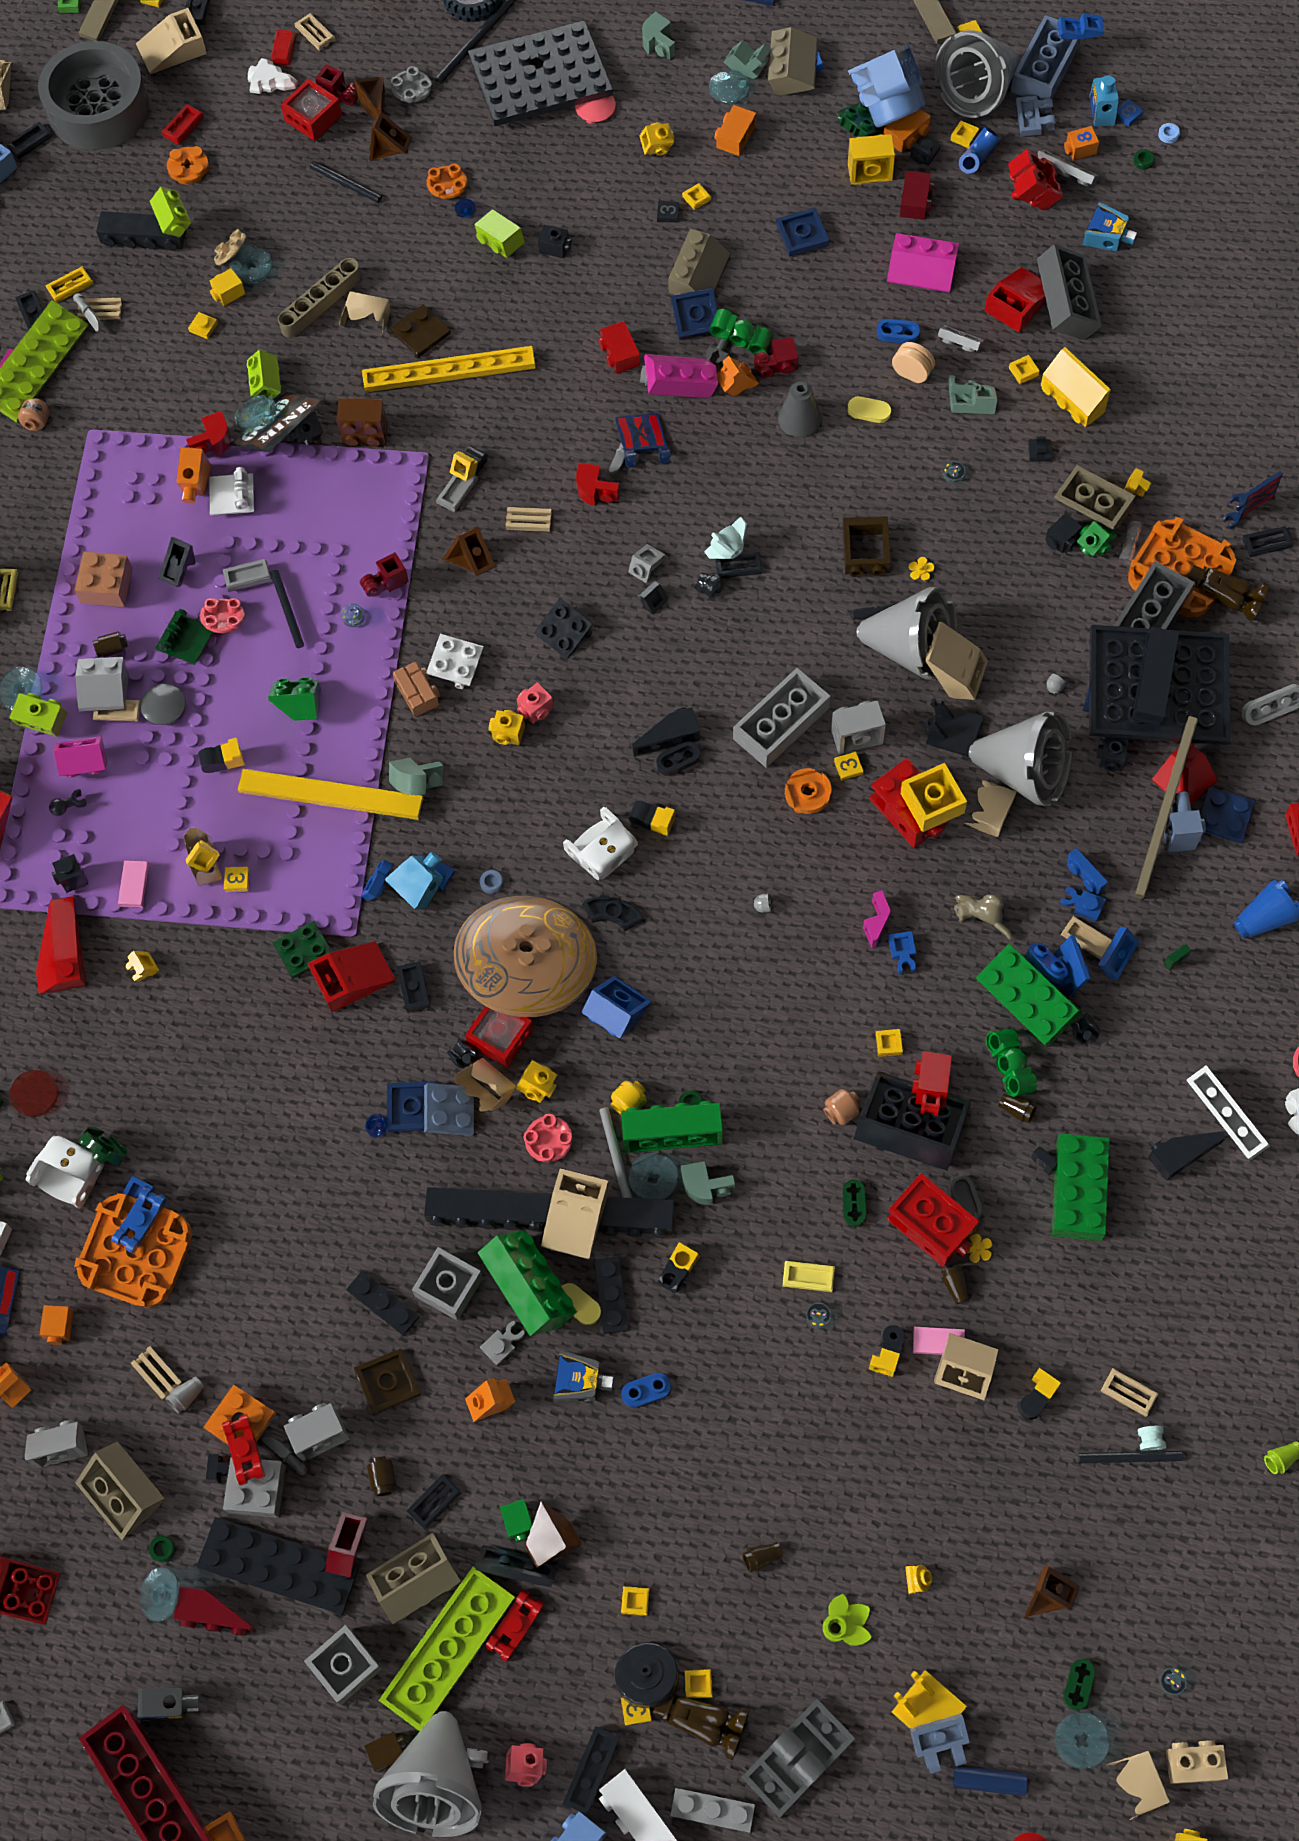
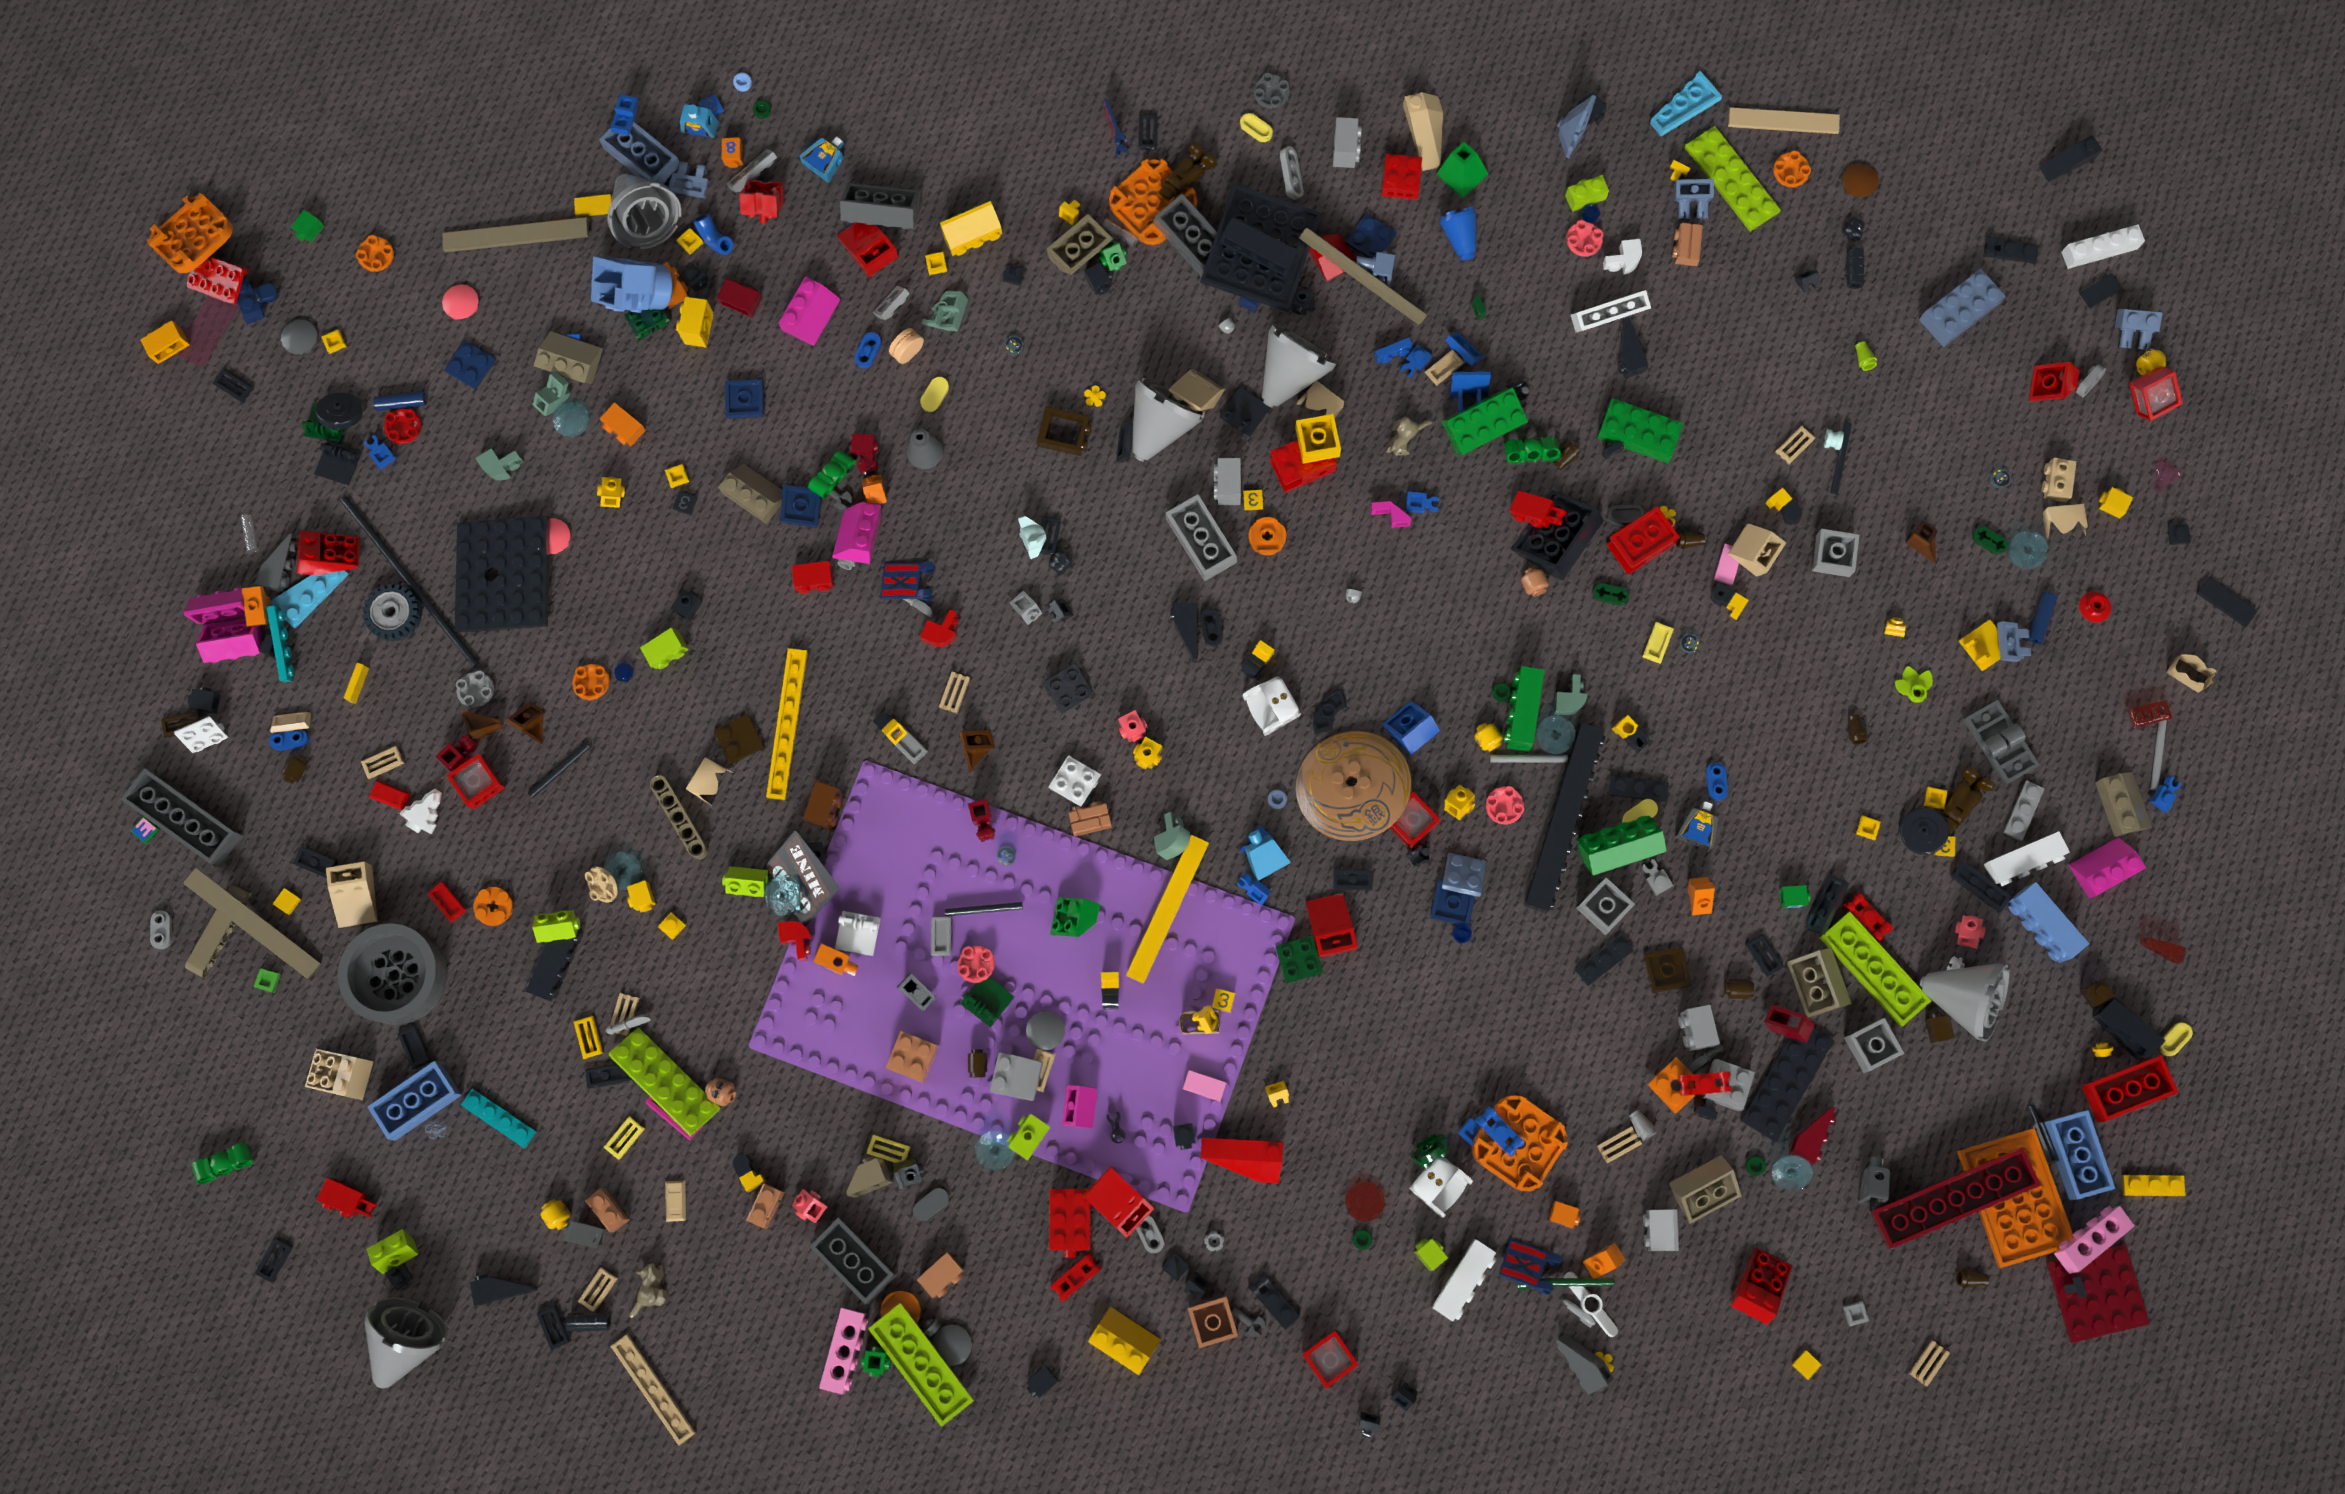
camera: 75 degrees left, 10 degrees up
tan piece [454,1058,516,1111] -> none
slope [525,1502,582,1568] -> none
tan slope [541,1169,609,1259] -> none
yellow plate [875,1029,903,1057] -> none
blue plate [1025,944,1068,984] -> none
none -> light grey brick [1812,529,1860,577]

